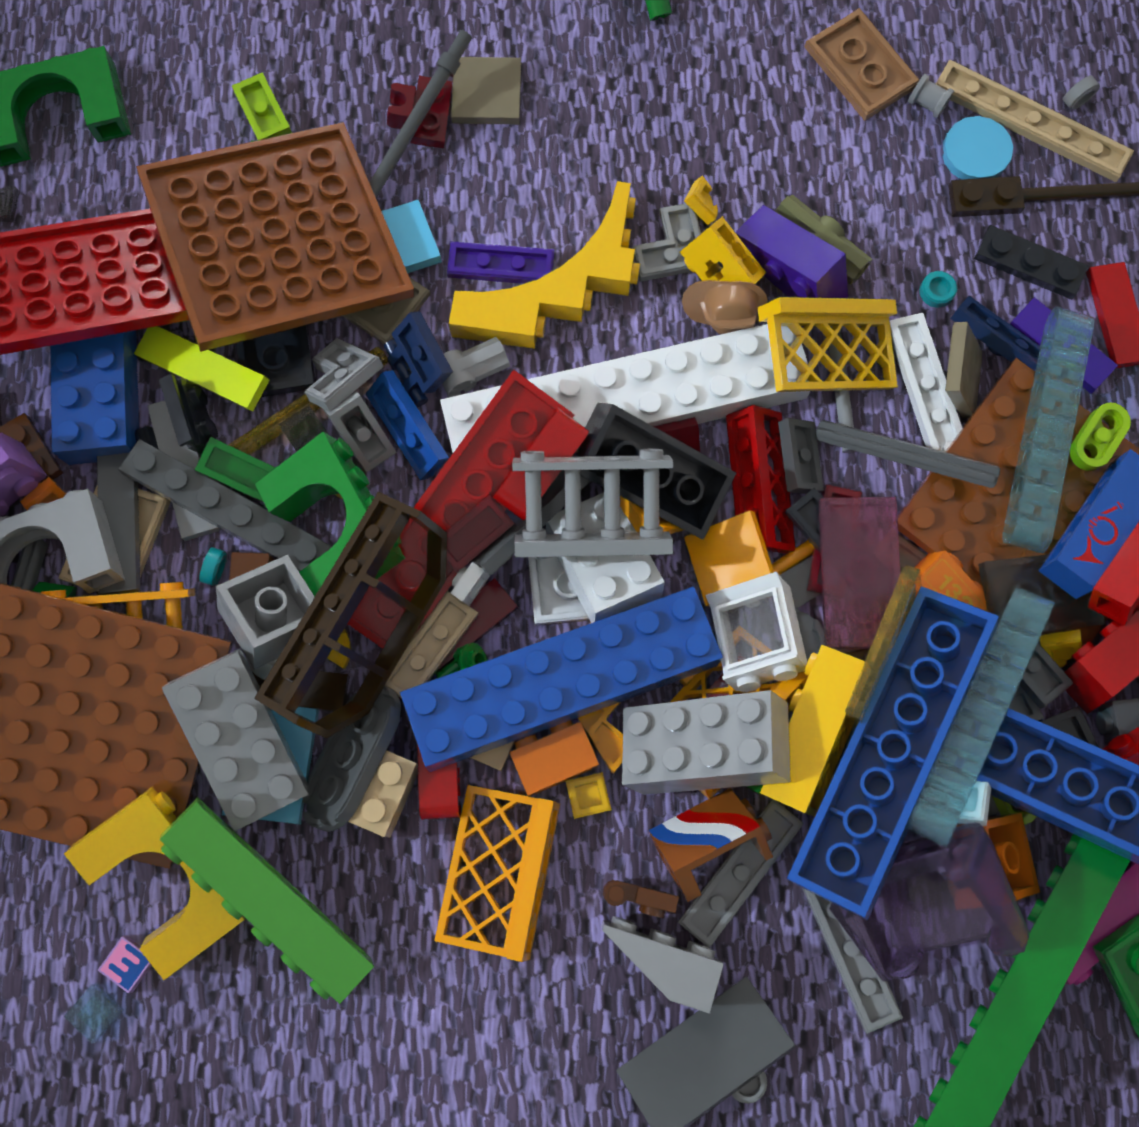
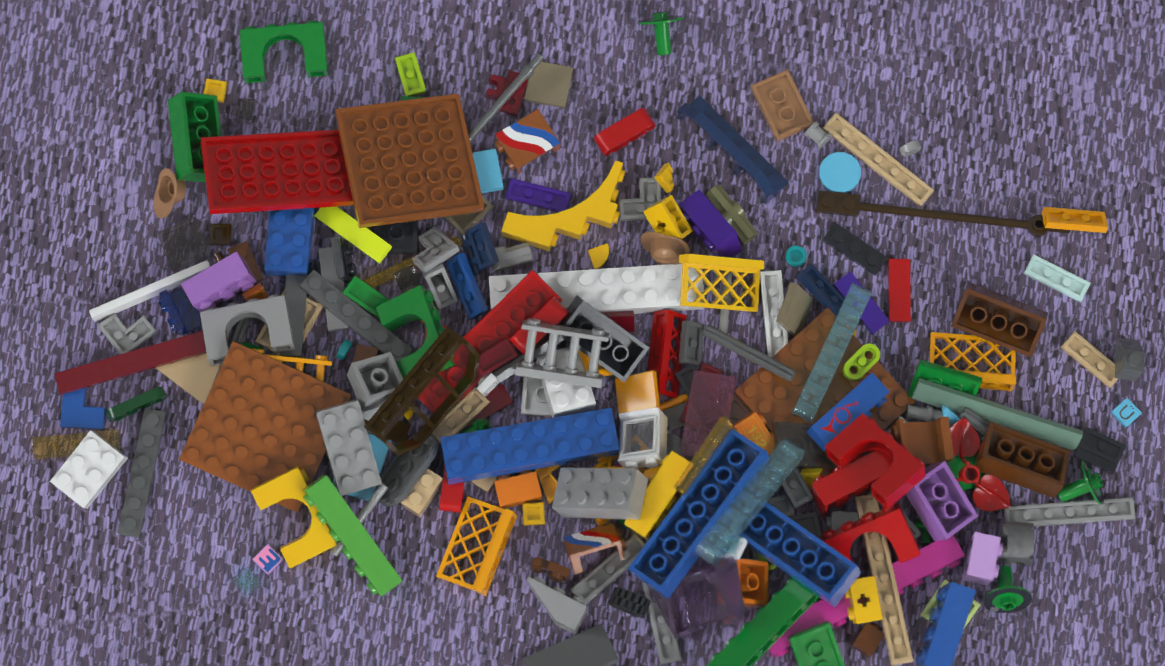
camera: 10 degrees right, 0 degrees up
none -> light grey bar [330,483,389,556]
none -> panel [494,109,560,174]
none -> yellow tile [588,243,609,269]
none -> red beam [593,108,656,156]
none -> black tyre [608,587,651,618]
none -> dark blue plate [677,95,788,204]

